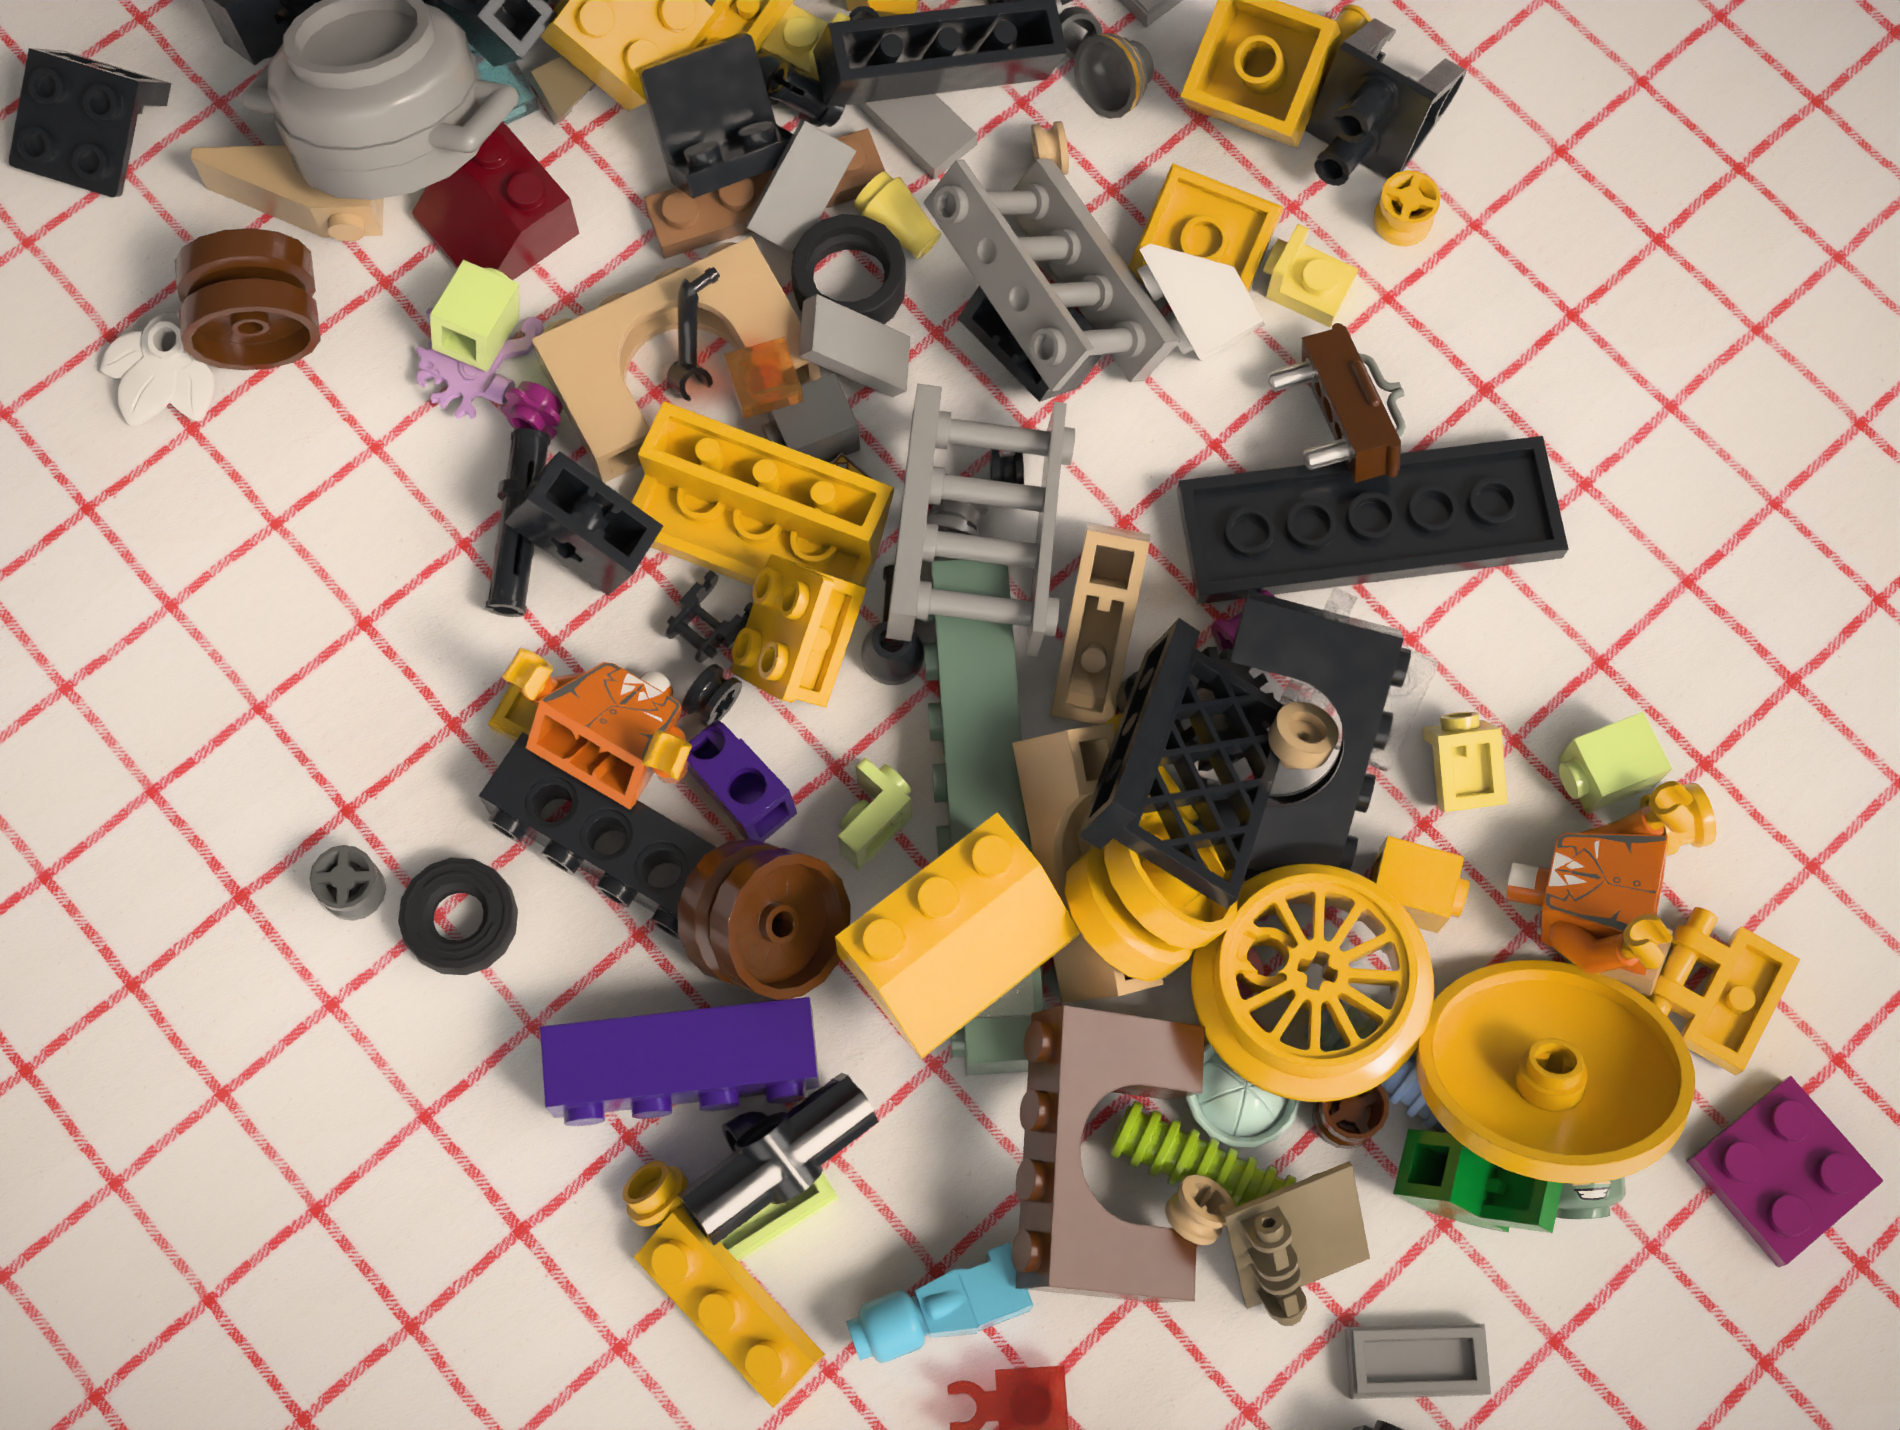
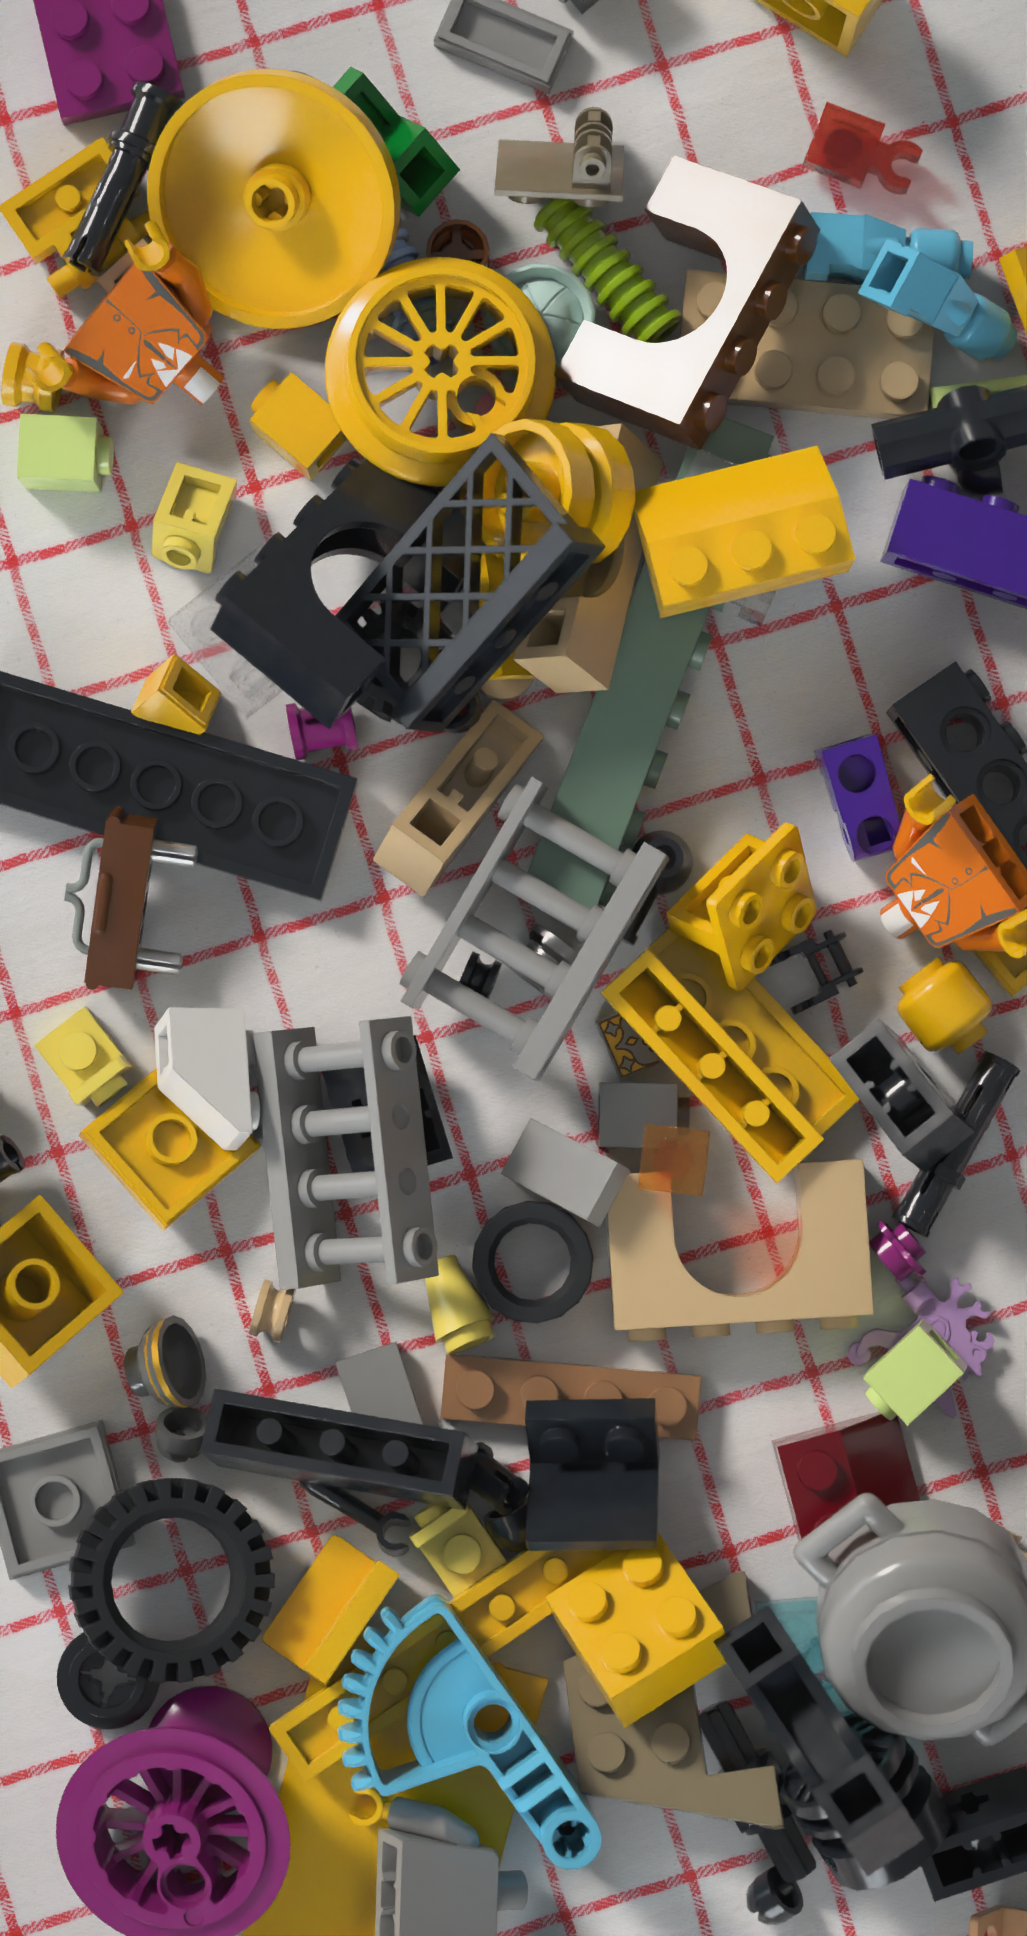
camera: 155 degrees left, 15 degrees up
black piece [667,267,720,402] -> none
reddish brown wheel [678,839,851,1000] -> none
black bush [682,664,742,727] -> none
light grey tile [744,119,857,254] -> none
yellowish green bracket [838,758,912,871] -> none
tan bush [1165,1175,1235,1245] -> none
tan tile [1268,702,1339,770] -> none
none -> black pin [62,81,184,276]
none -> yellow slope [131,654,222,735]
none -> tan plate [680,269,935,419]
none -> medium azure piece [858,239,1017,360]
none -> yellow head [897,957,992,1055]

